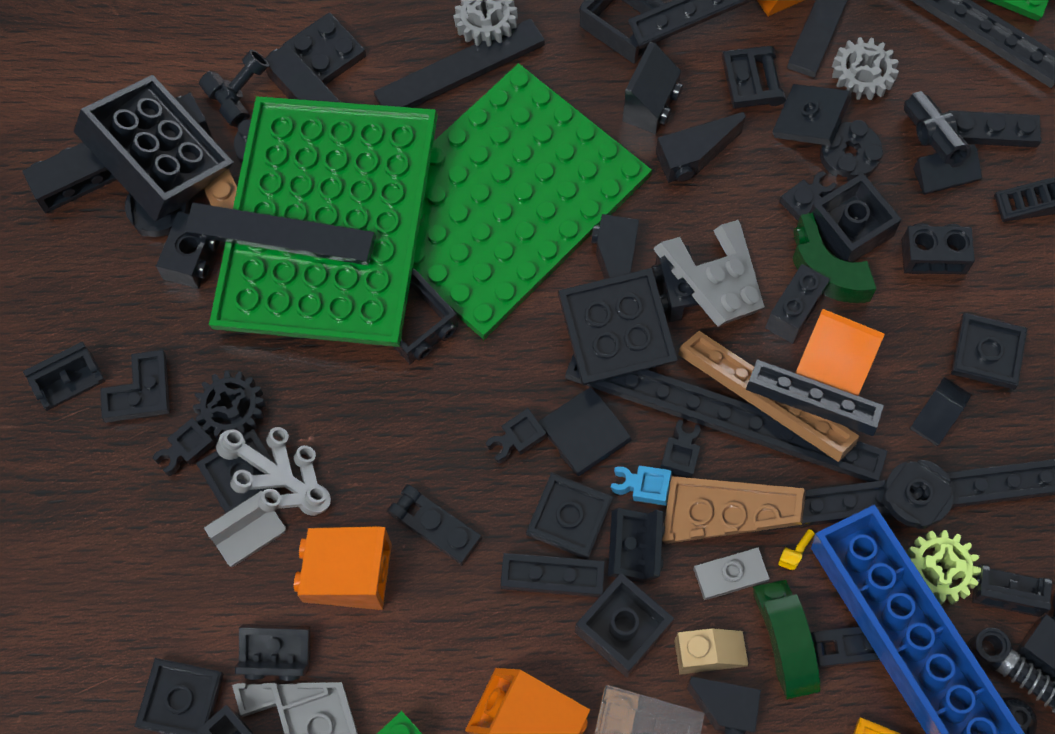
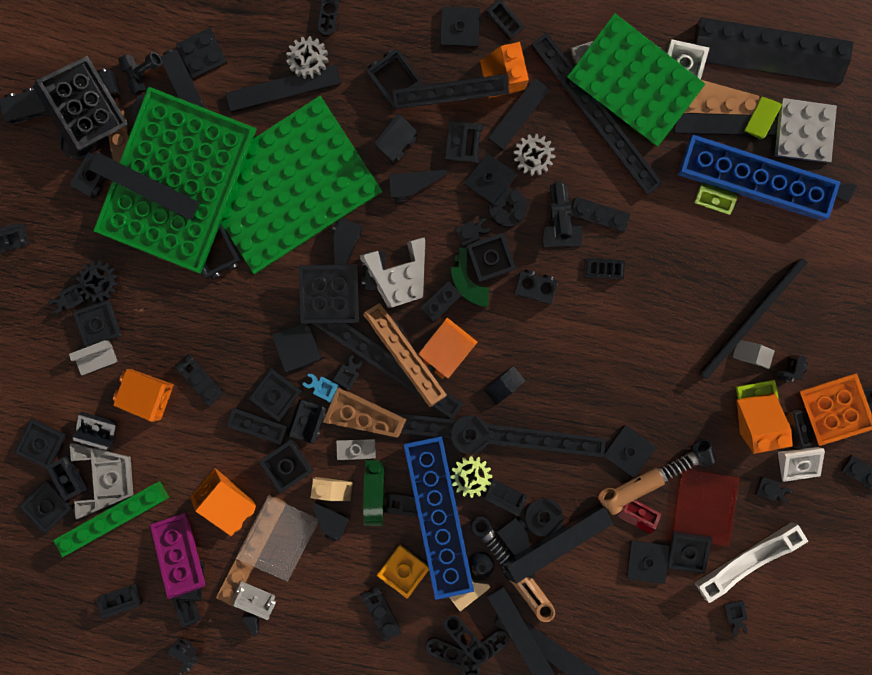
camera: 10 degrees right, 20 degrees up
black plate [100,350,170,423] -> none
light grey plant [216,427,331,516] -> none
black plate [485,408,548,463] -> none
black plate [746,359,884,436] -> none
yellow hand [778,529,815,570] -> none
black plate [951,313,1028,390] -> none

